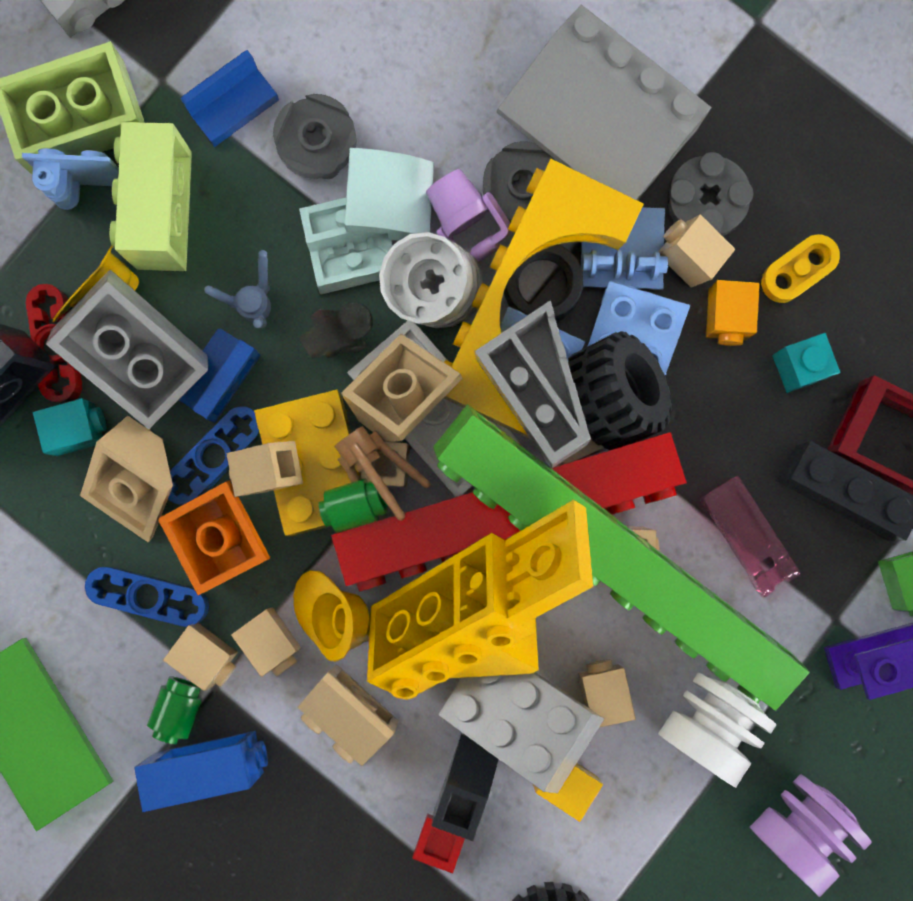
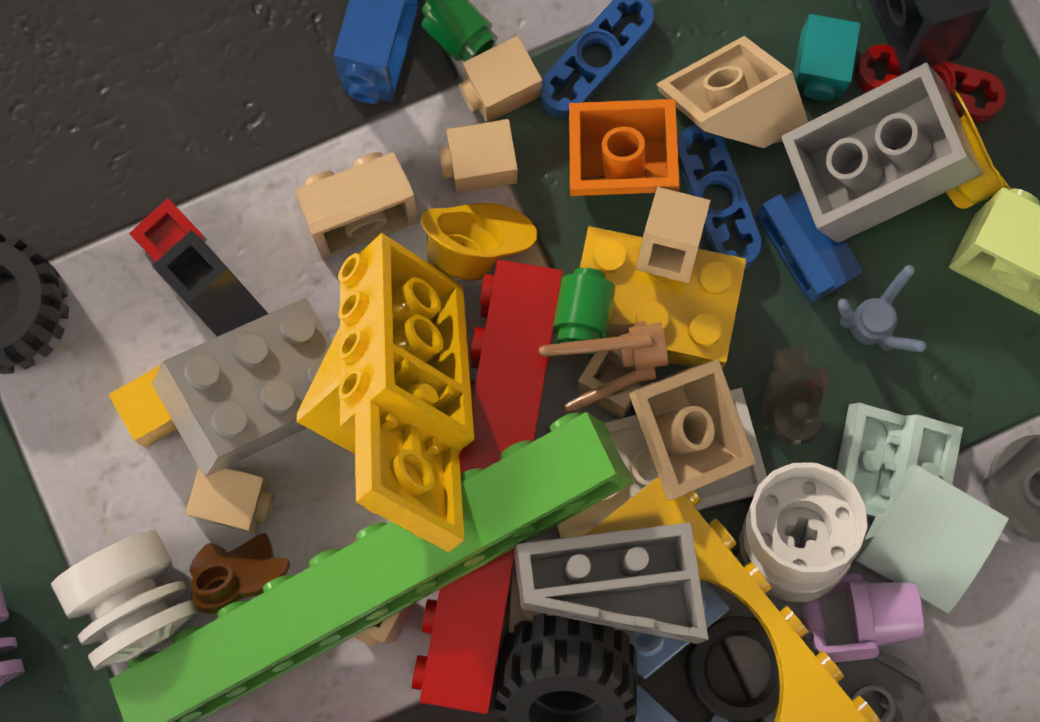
camera: 115 degrees right, 5 degrees down
none -> reddish brown plate [189,533,290,614]

